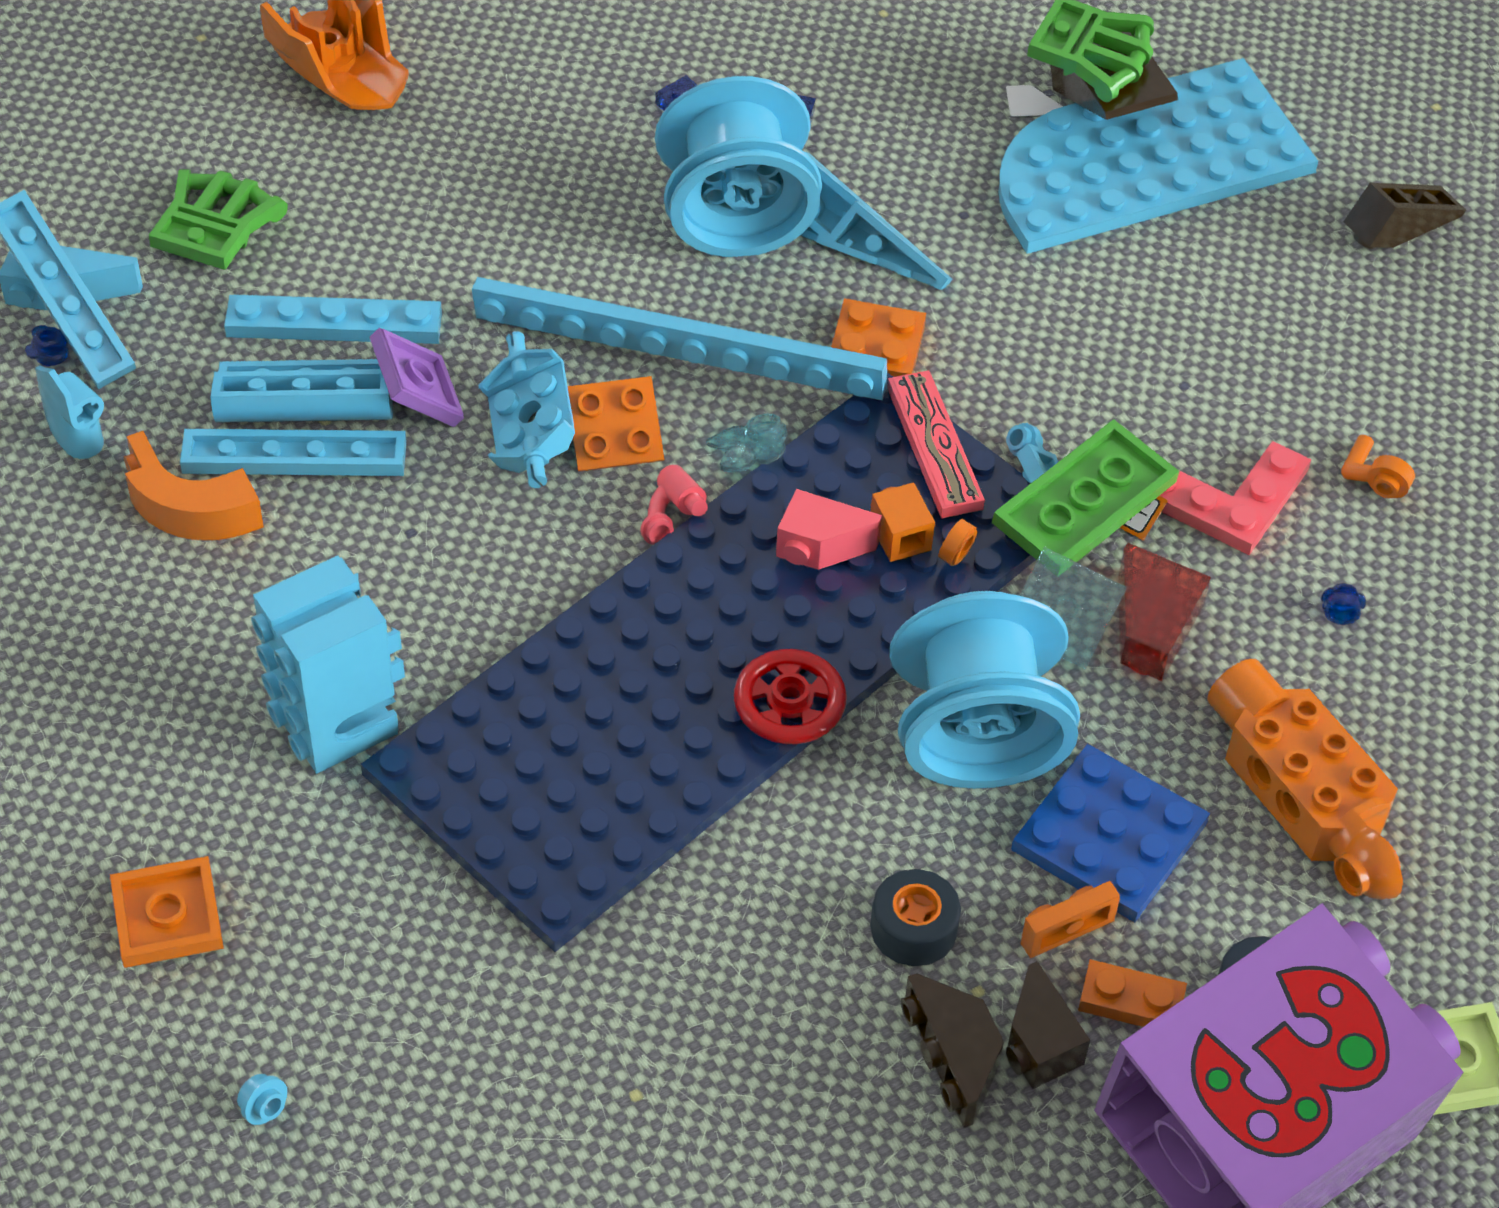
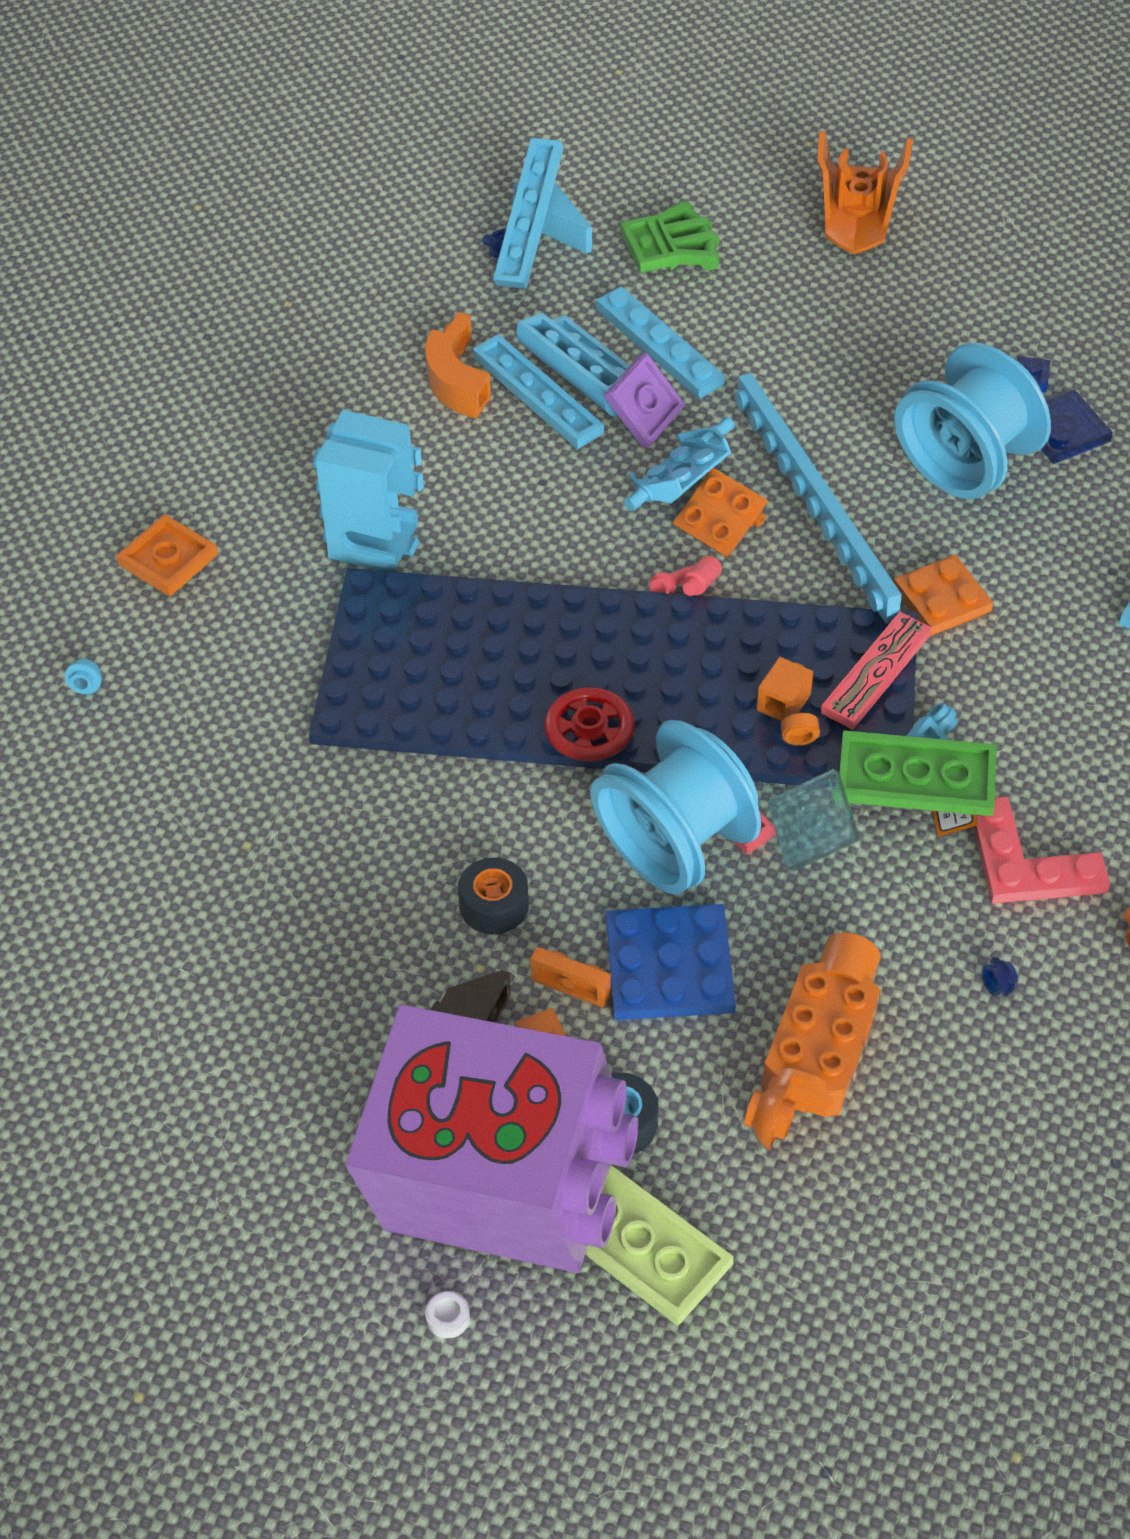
camera: 55 degrees right, 0 degrees up
medium azure panel [35,365,104,459] -> none
clear light blue plate [706,413,788,473] -> none
coral slope [776,489,882,570] -> none
medium azure wedge [800,152,953,290] -> none
dark brown slope [901,973,1004,1128] -> none
clear red slope [1118,543,1211,681] -> none

